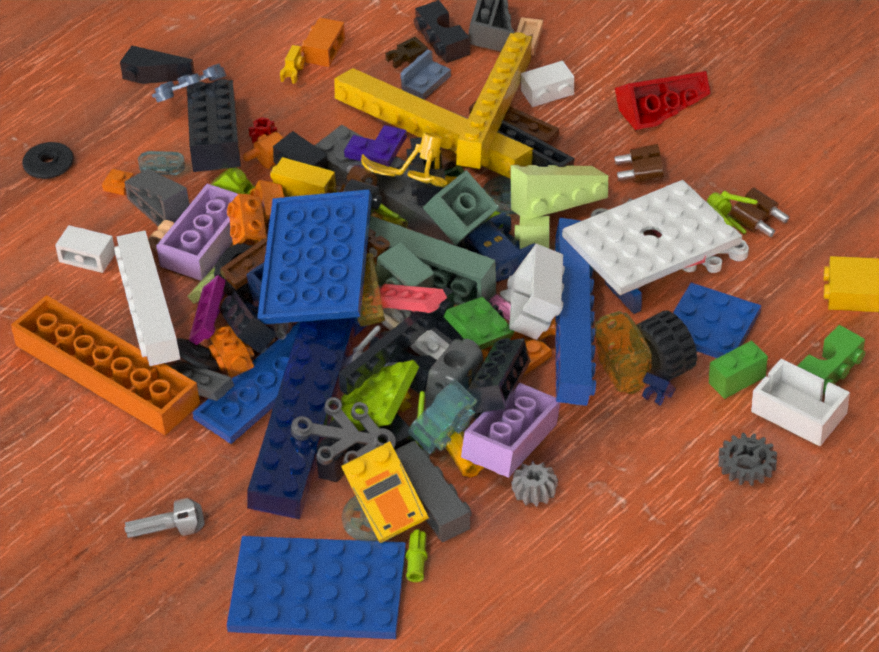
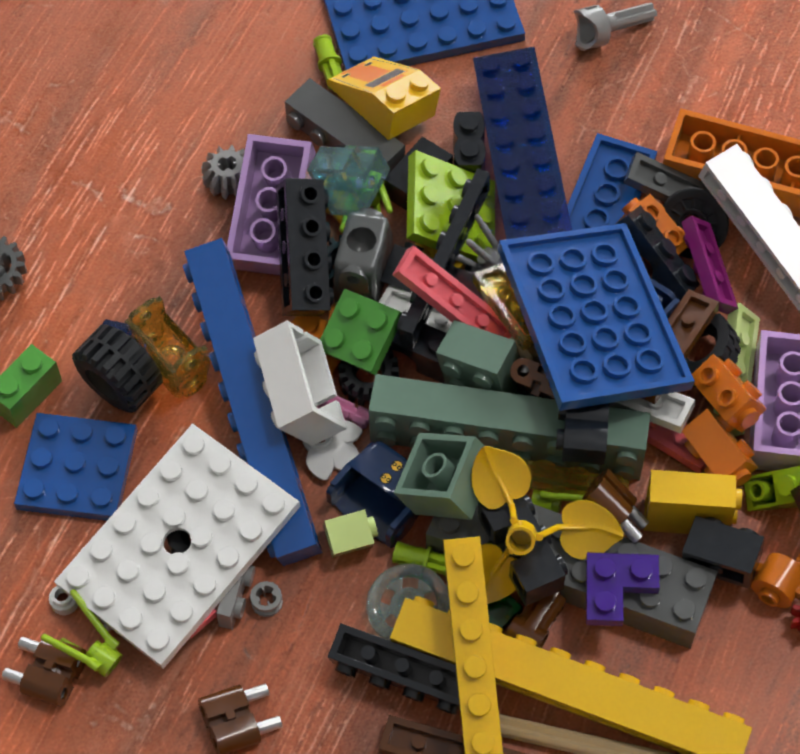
camera: 160 degrees right, 15 degrees up
flat silver plant [291,397,396,465] -> none
yellowish green wedge [511,165,608,220] -> none

